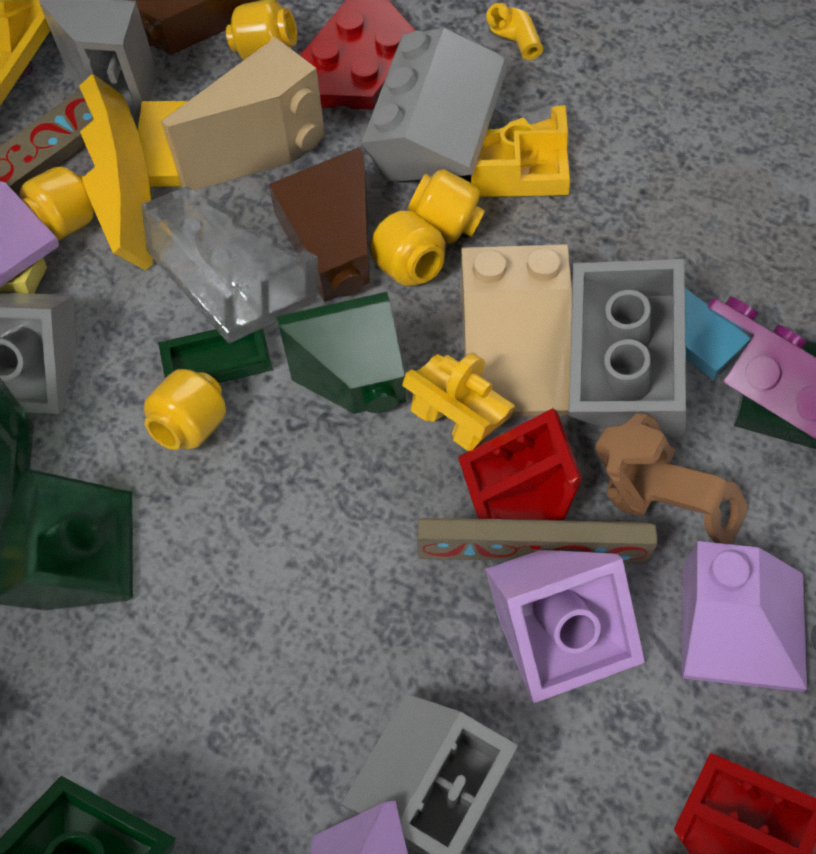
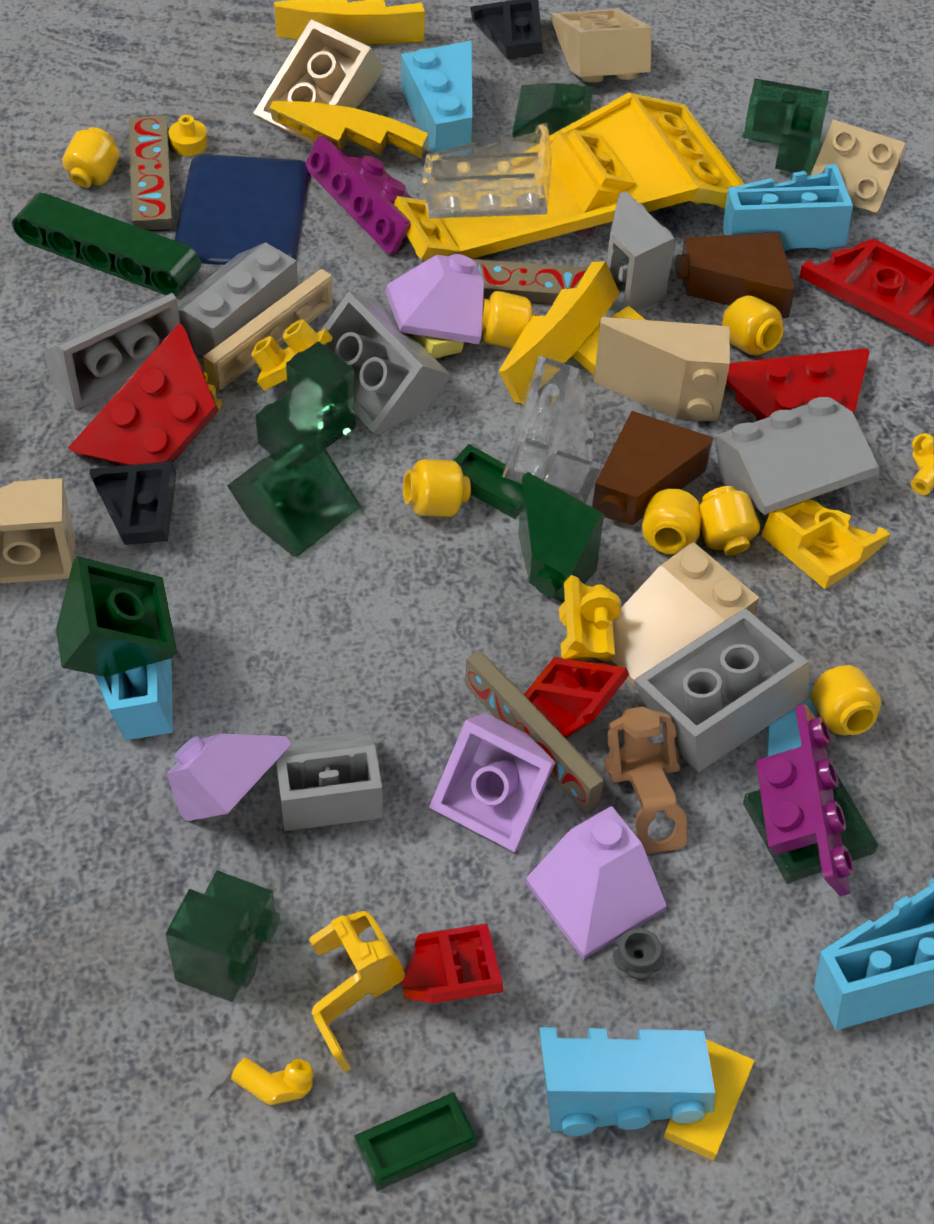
camera: 45 degrees right, 10 degrees down
none -> yellow head [810,665,882,736]

